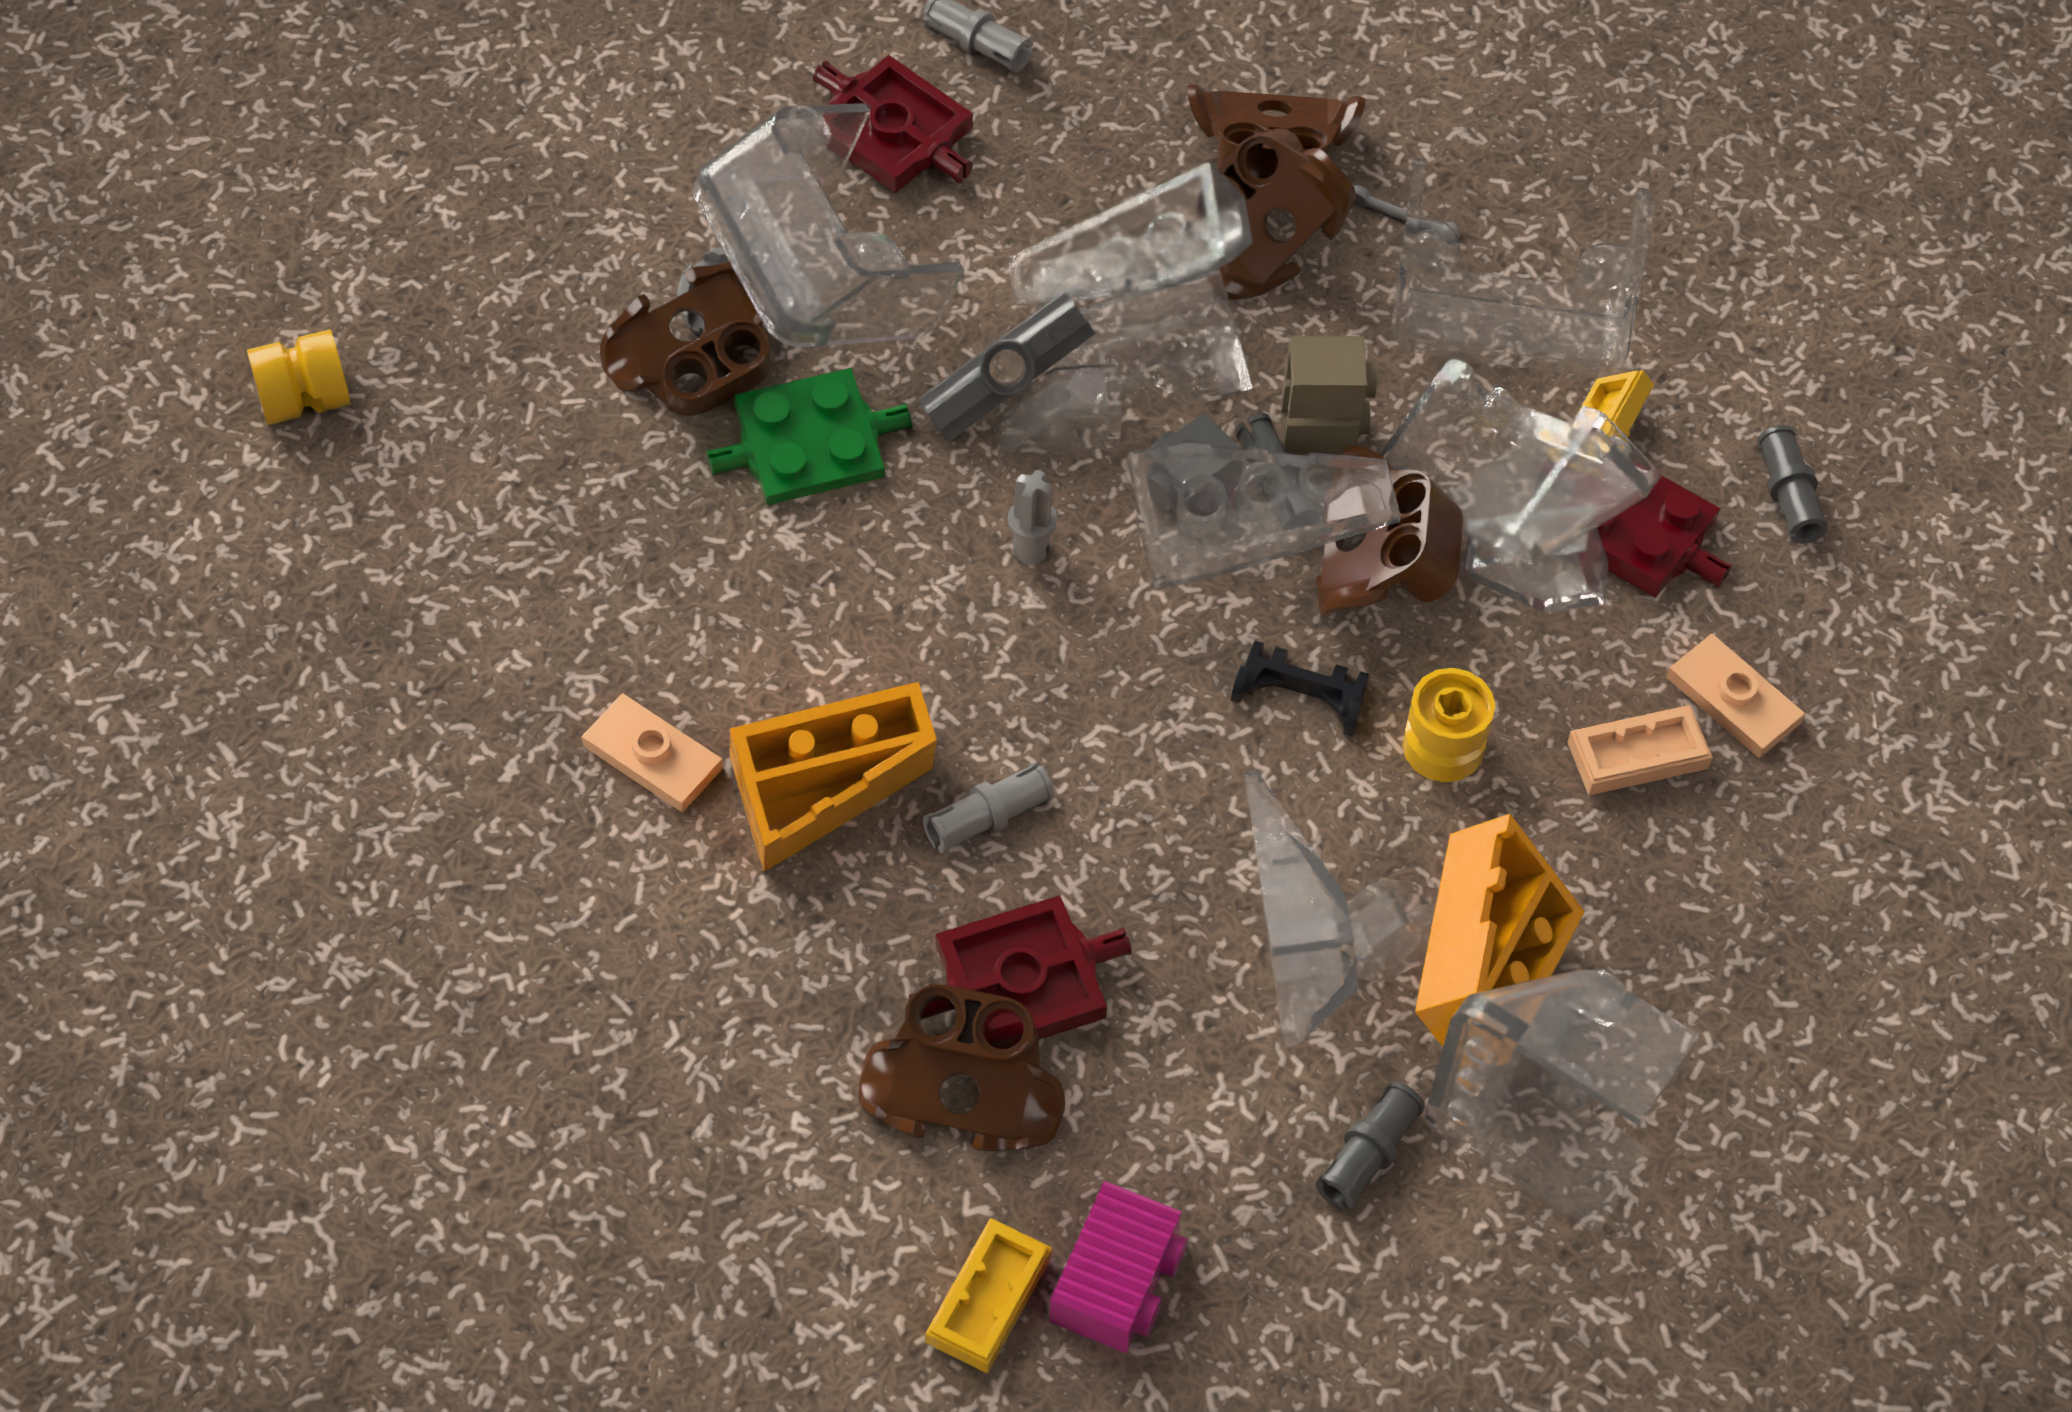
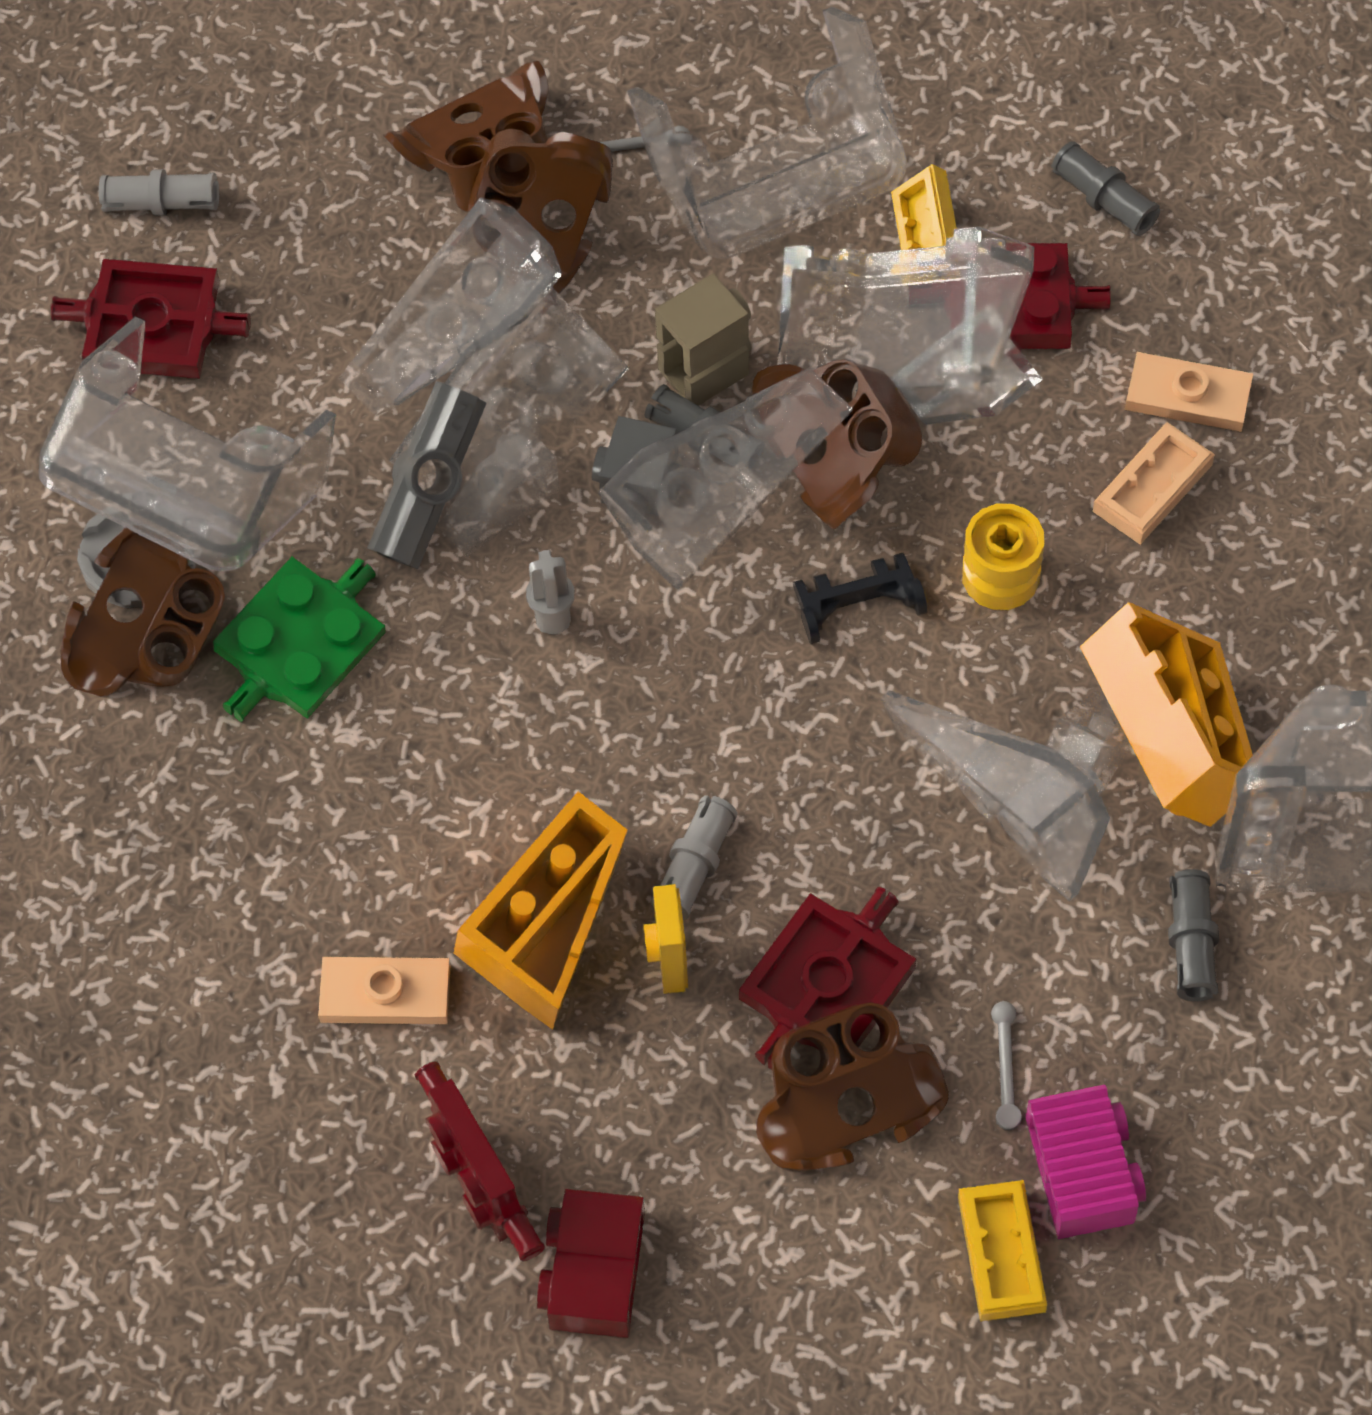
camera: 30 degrees left, 5 degrees up
none -> dark red plate [414,1061,545,1261]
none -> dark red brick [537,1189,645,1338]
none -> yellow plate [643,884,688,994]
none -> light grey hinge [991,1001,1022,1130]

